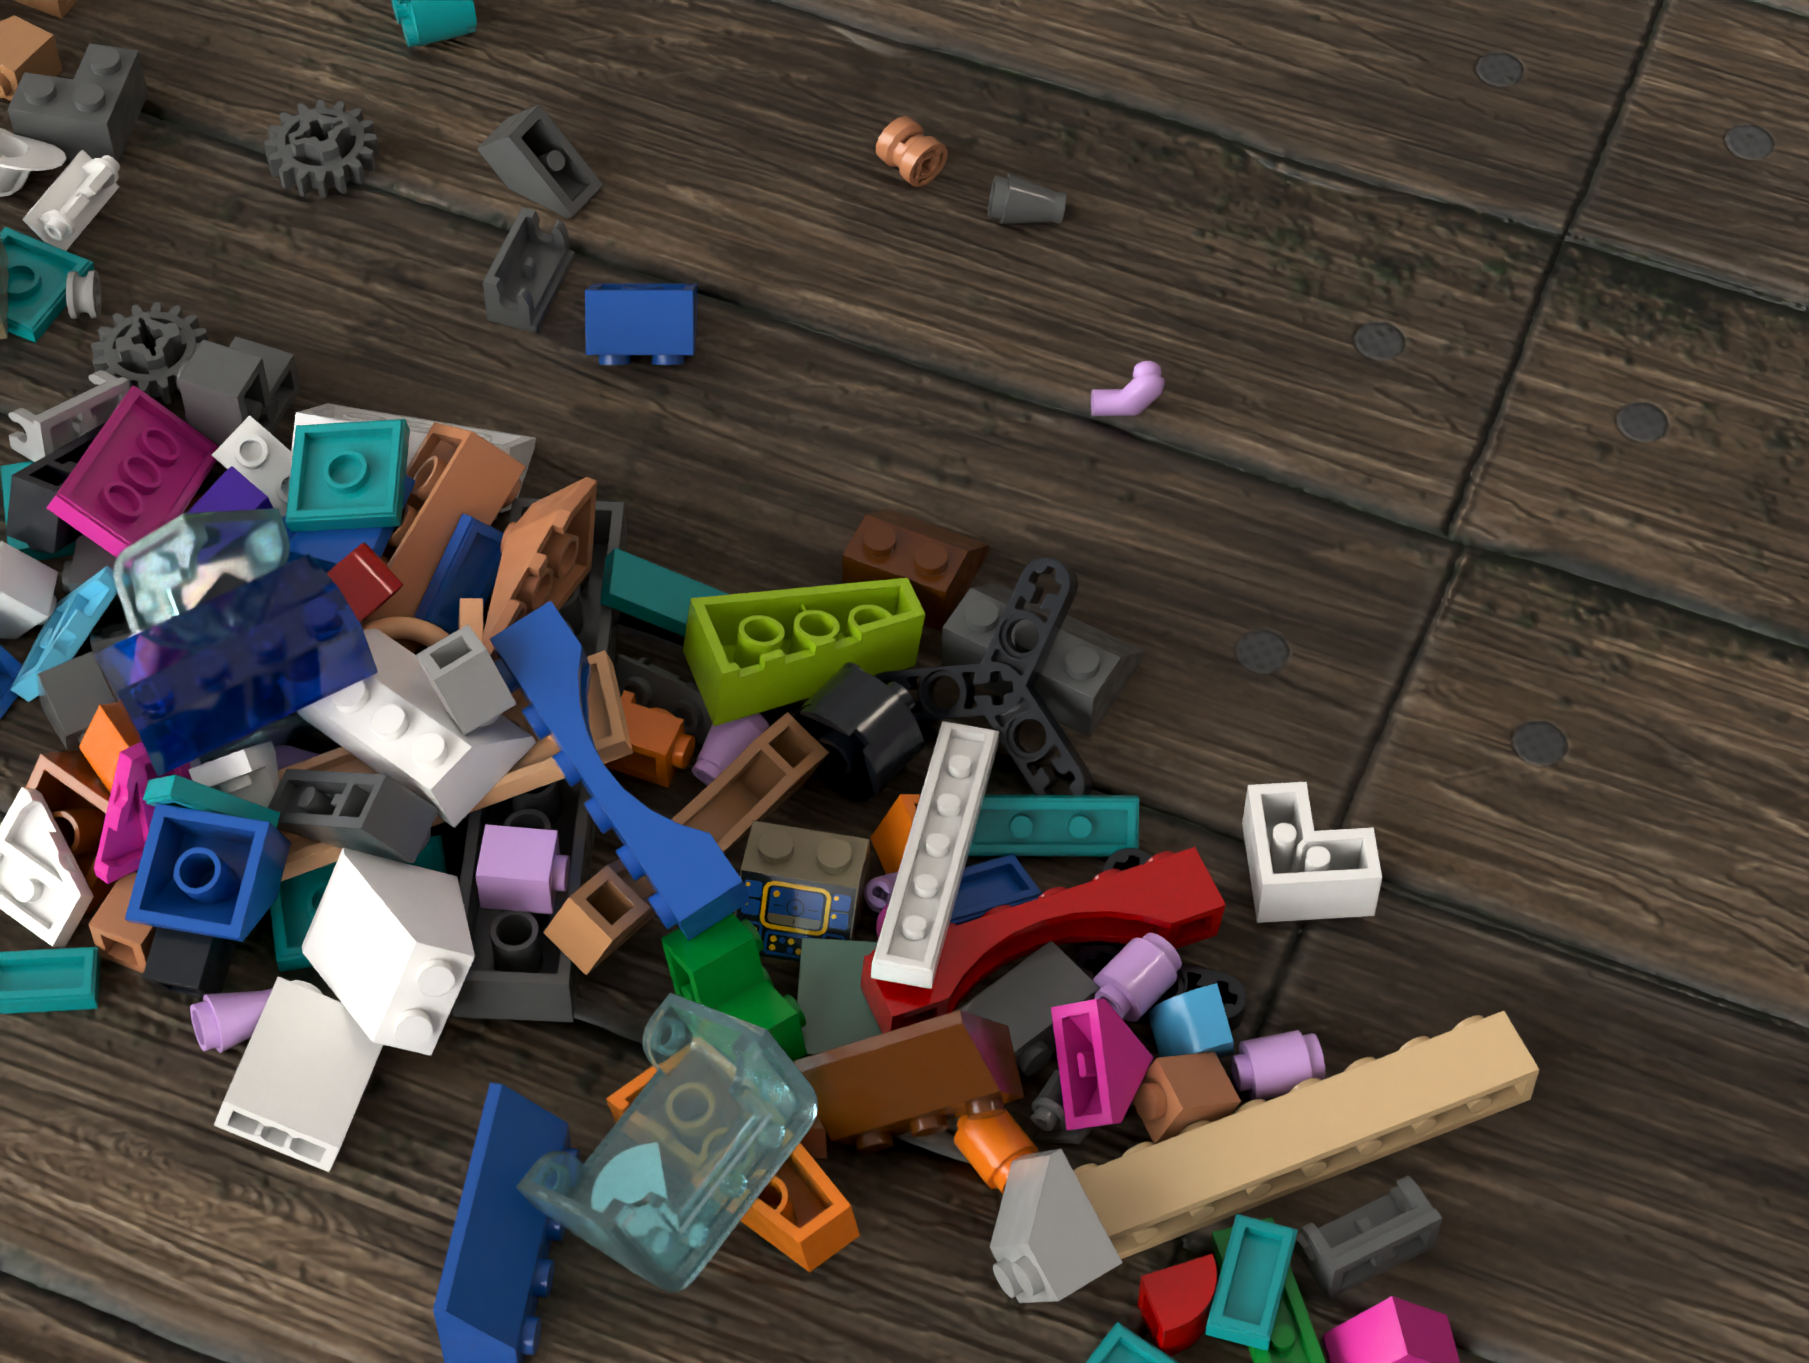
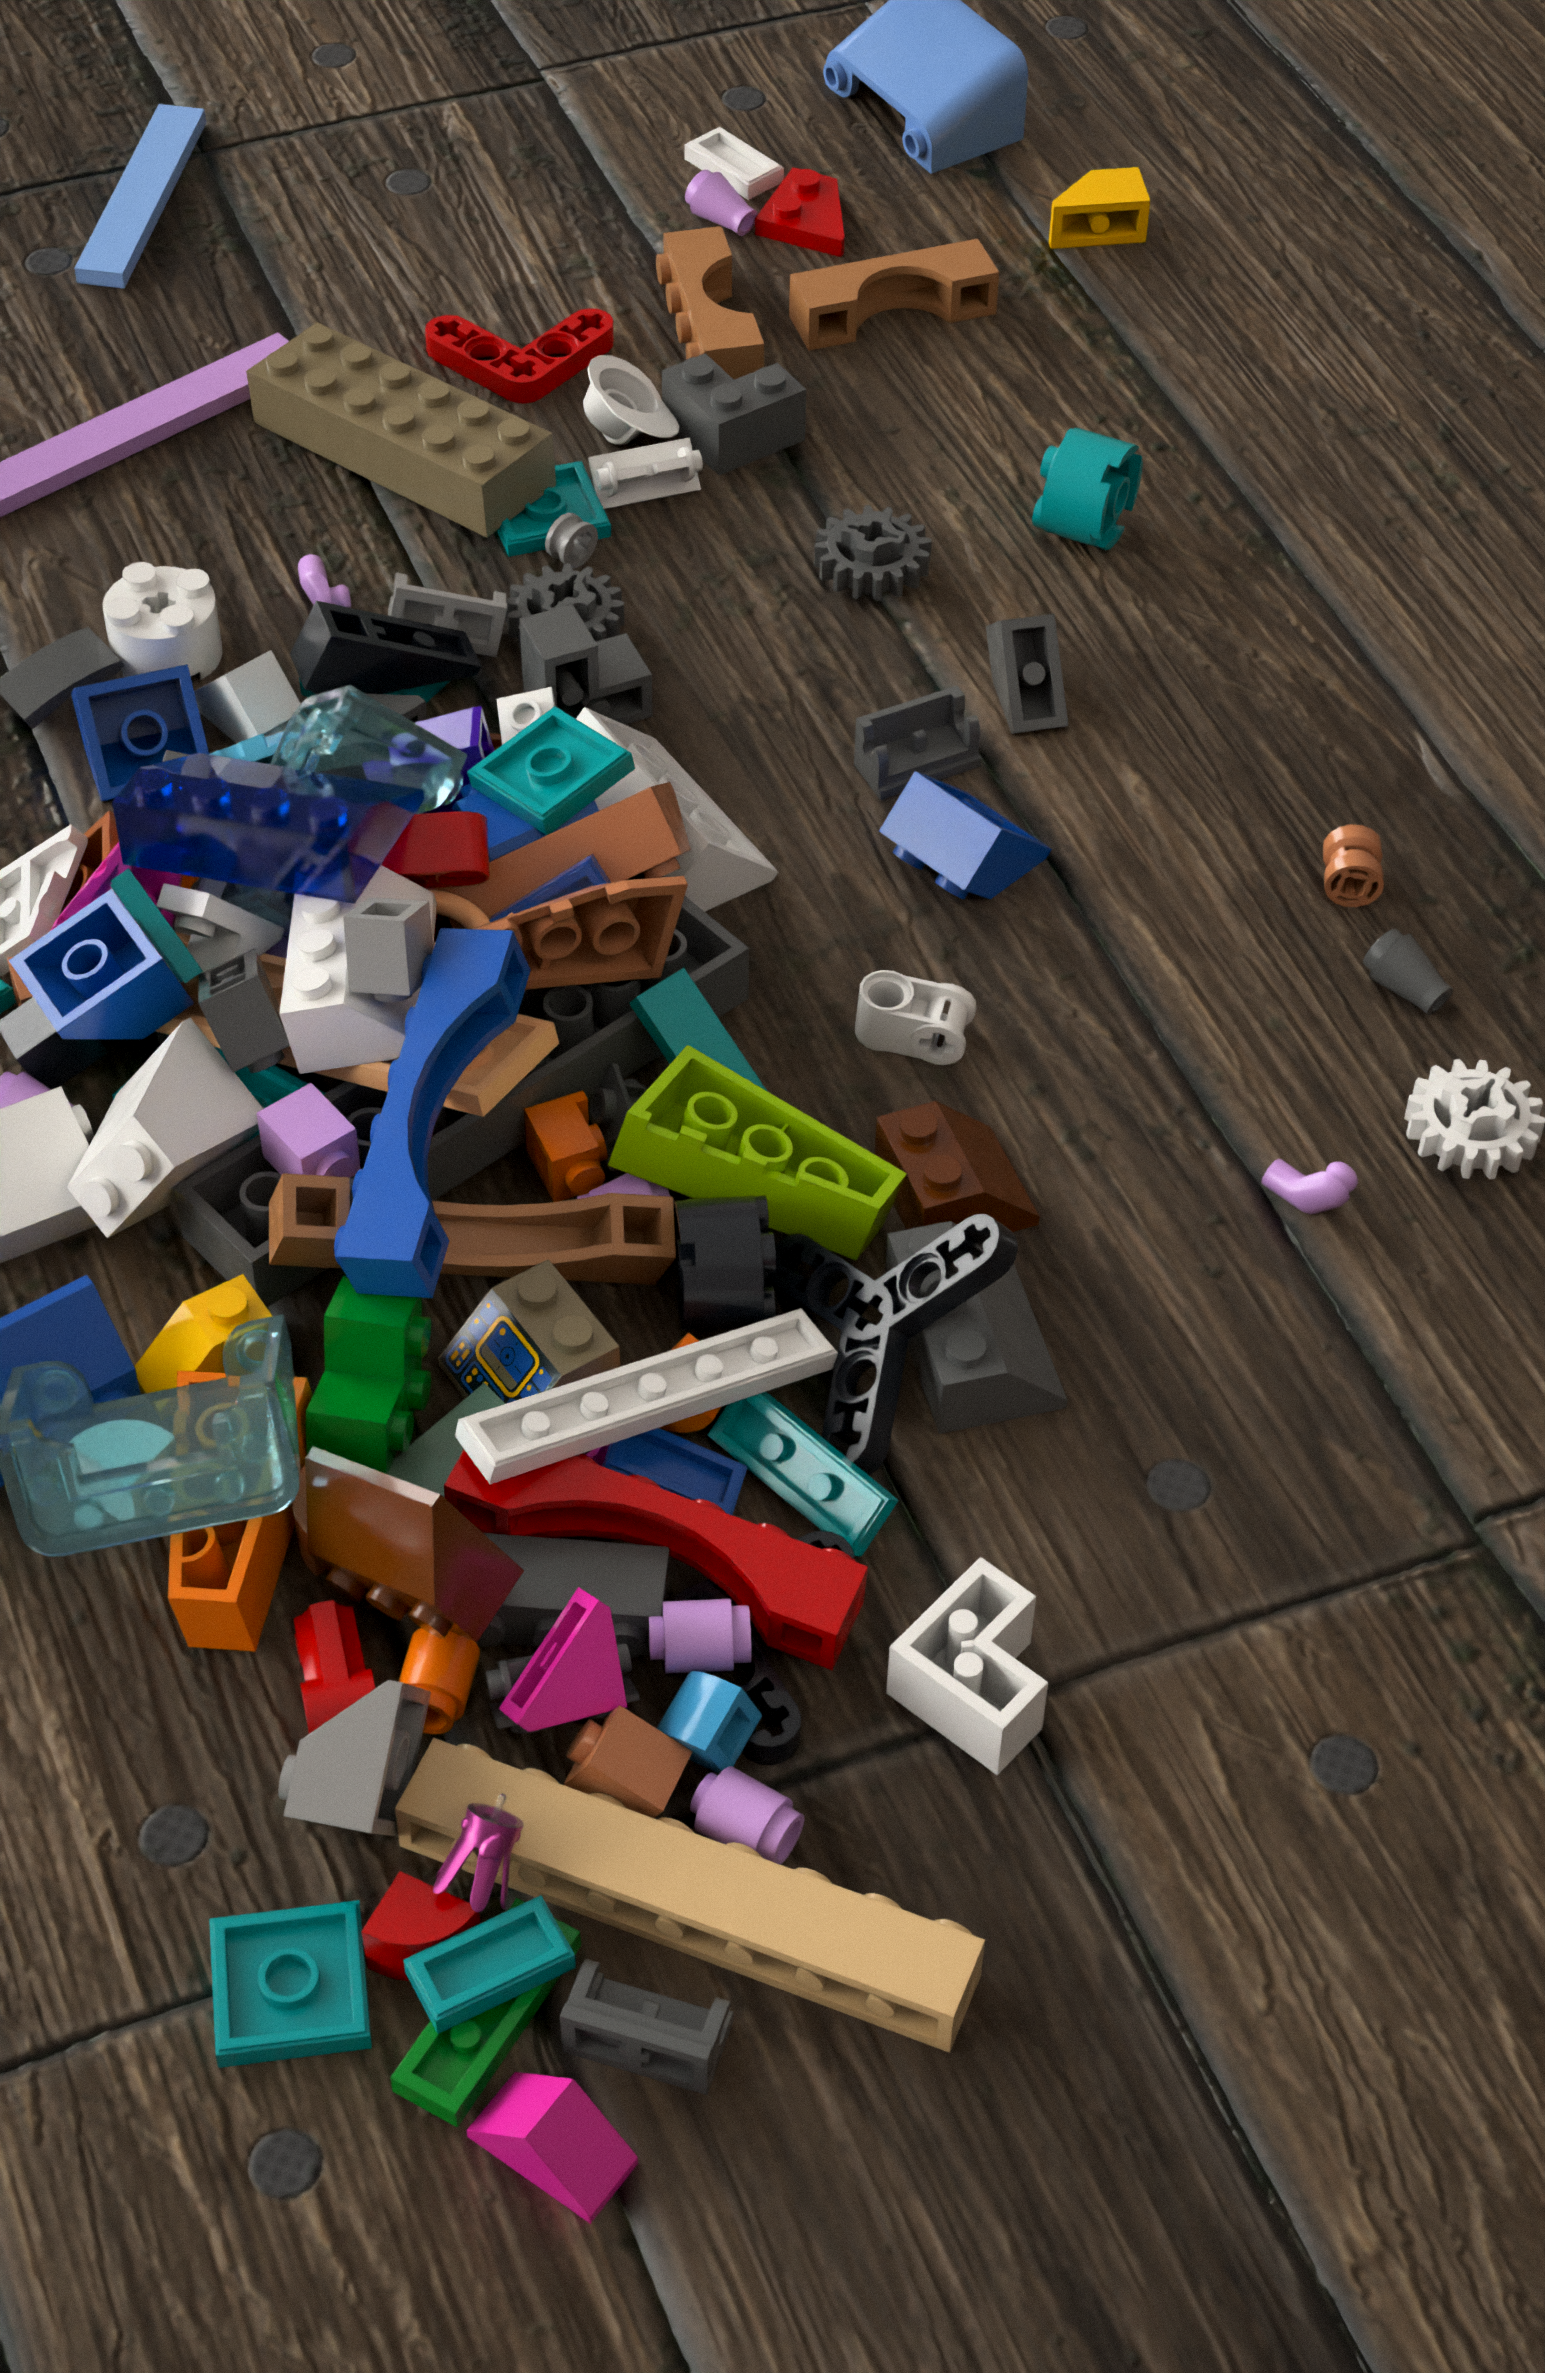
camera: 45 degrees right, 5 degrees down
dark pink tile [47,385,220,575] -> none
none -> yellow slope [134,1274,281,1424]
none -> red piece [293,1600,375,1734]
none -> flat silver piece [433,1793,524,1912]
none -> white piece [855,970,977,1065]
none -> white gear [1404,1059,1545,1179]

